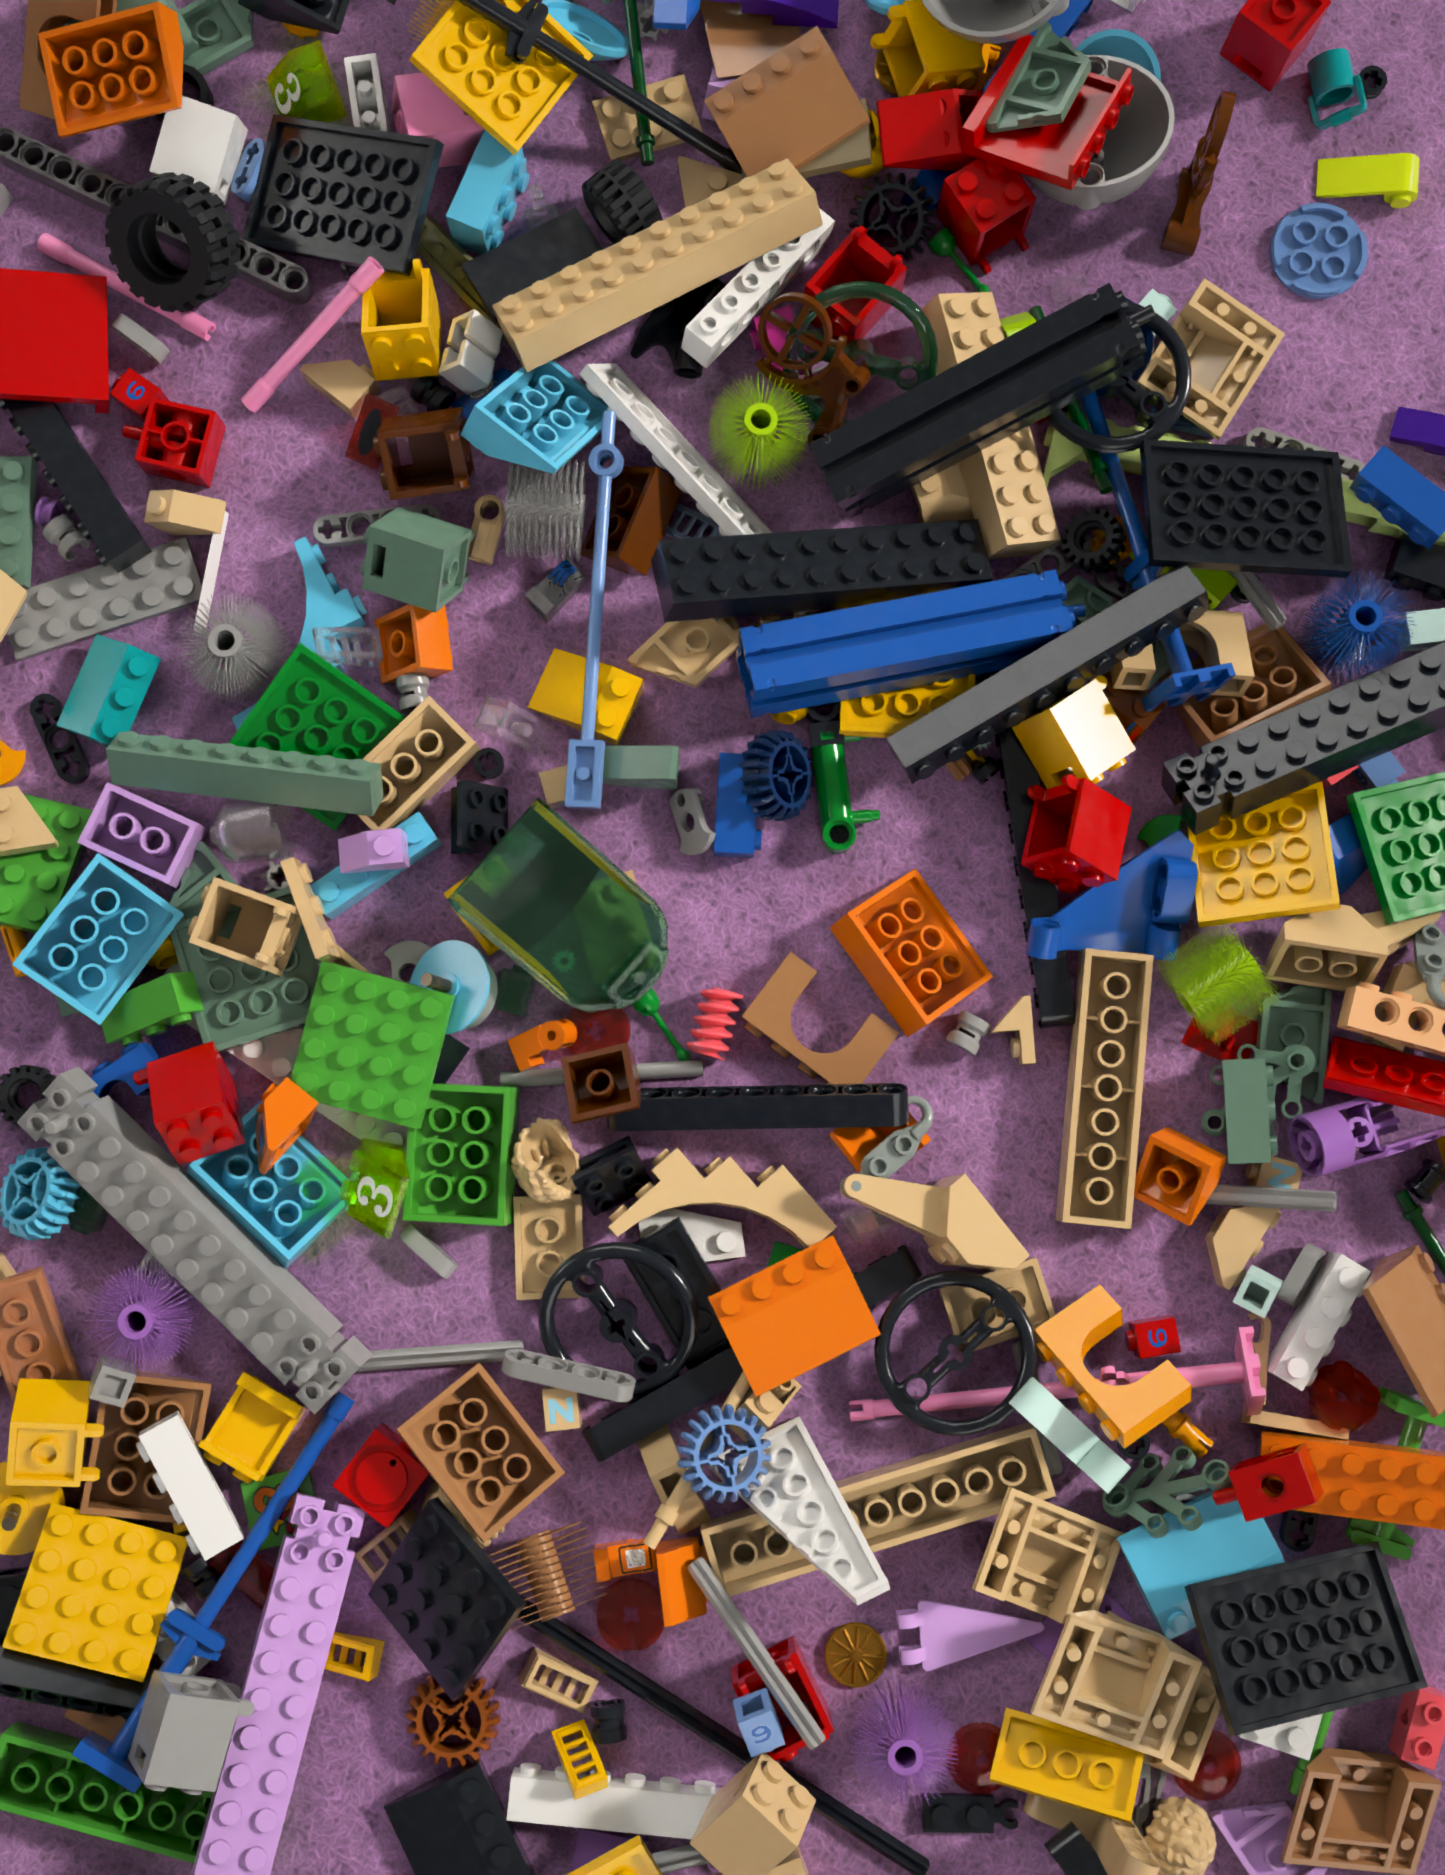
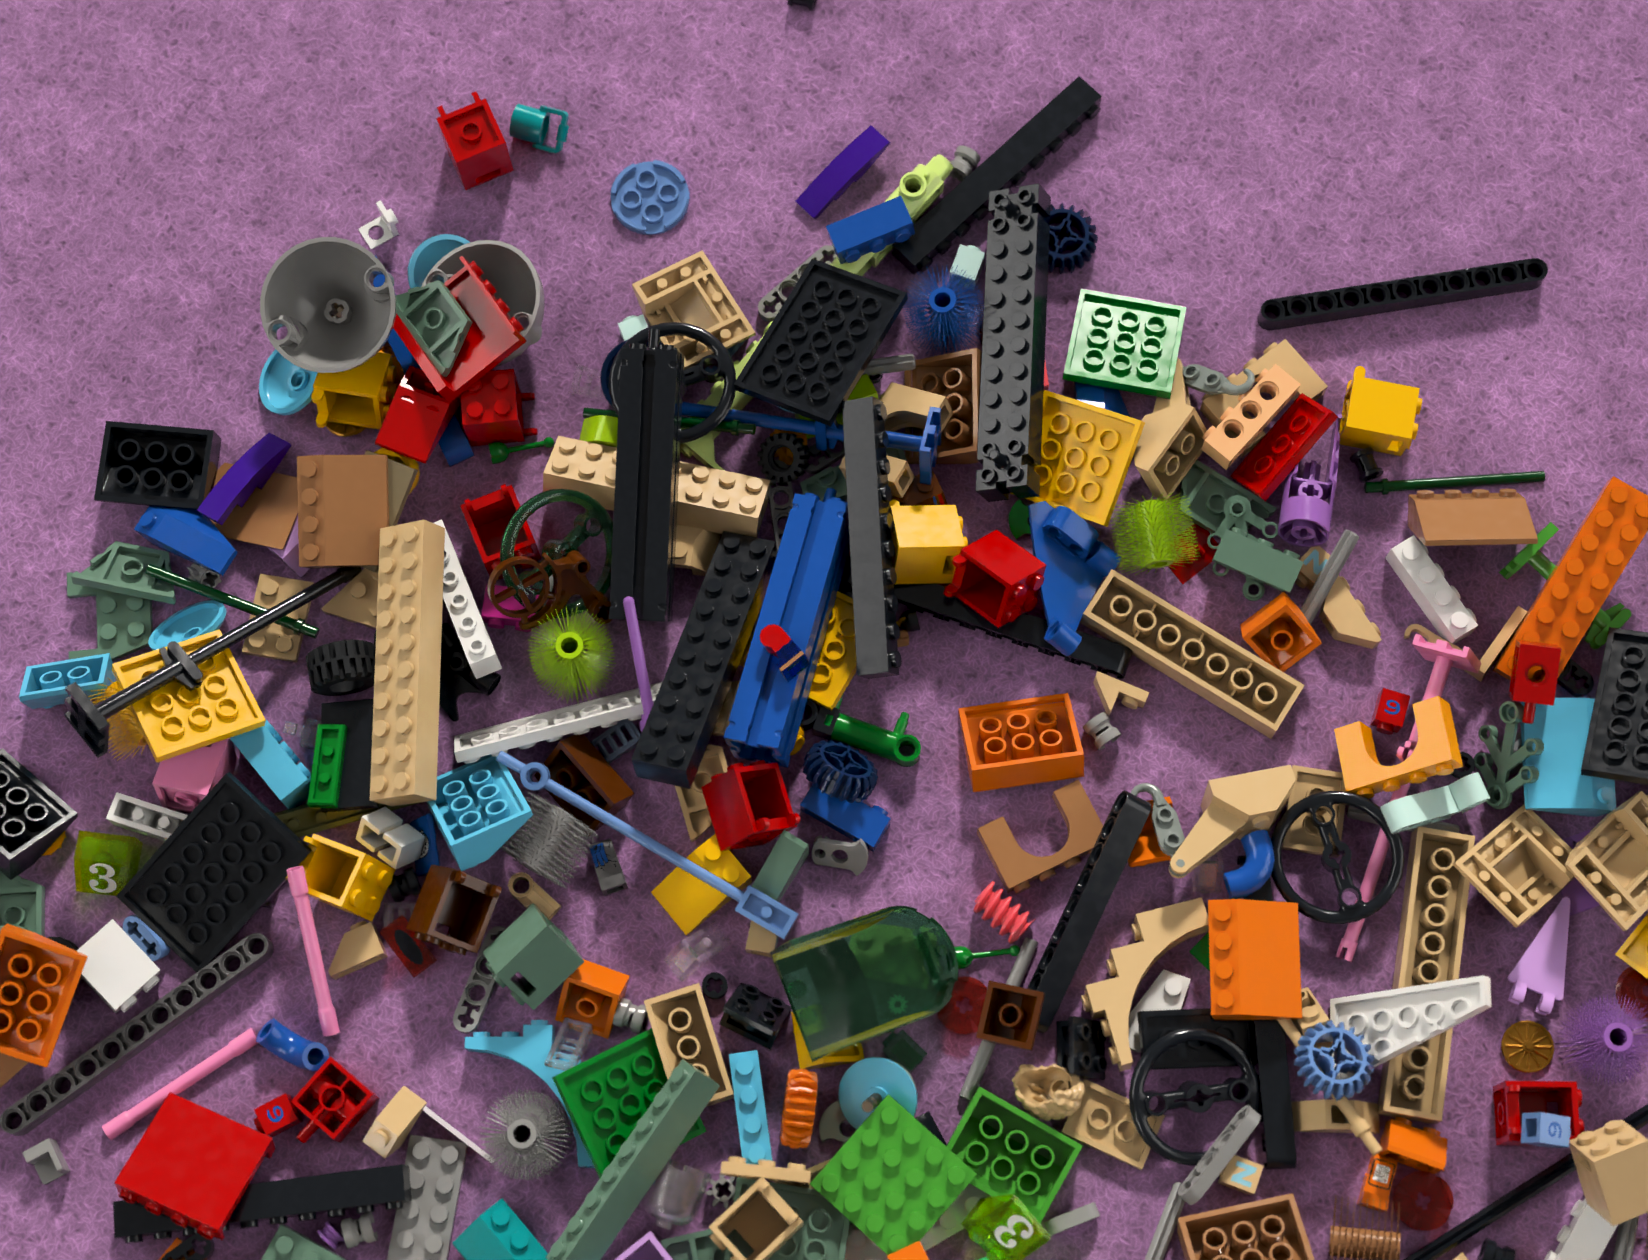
camera: 60 degrees left, 10 degrees down
black tyre [105,172,241,312] -> none
light grey beam [111,313,170,365] -> none
lavender slope [338,828,410,874] -> none
orange leg [507,1018,577,1071] -> none
light grey axle [687,1557,825,1750] -> none
black gear [849,172,938,262] -> none
reddish brown piece [1160,90,1236,257] -> none
light orange pin [1161,1411,1213,1458] -> none
light aqua brick [1233,1265,1284,1319] -> none
light grey beam [1278,1243,1326,1307] -> none
clear red plate [1307,1360,1381,1432] -> none
neon yellow door [1316,153,1419,208] -> none
medium blue brick [1352,751,1406,790] -> none
black bush [1359,65,1387,99] -> none
none -> blue cylinder [256,1018,329,1071]
none -> green tile [307,724,348,808]
none -> medium lavender piece [623,596,653,732]
none -> red container [701,760,800,851]
none -> leg [760,624,810,682]
none -> orange gear [780,1068,818,1149]
none -> blue cylinder [1223,830,1275,899]

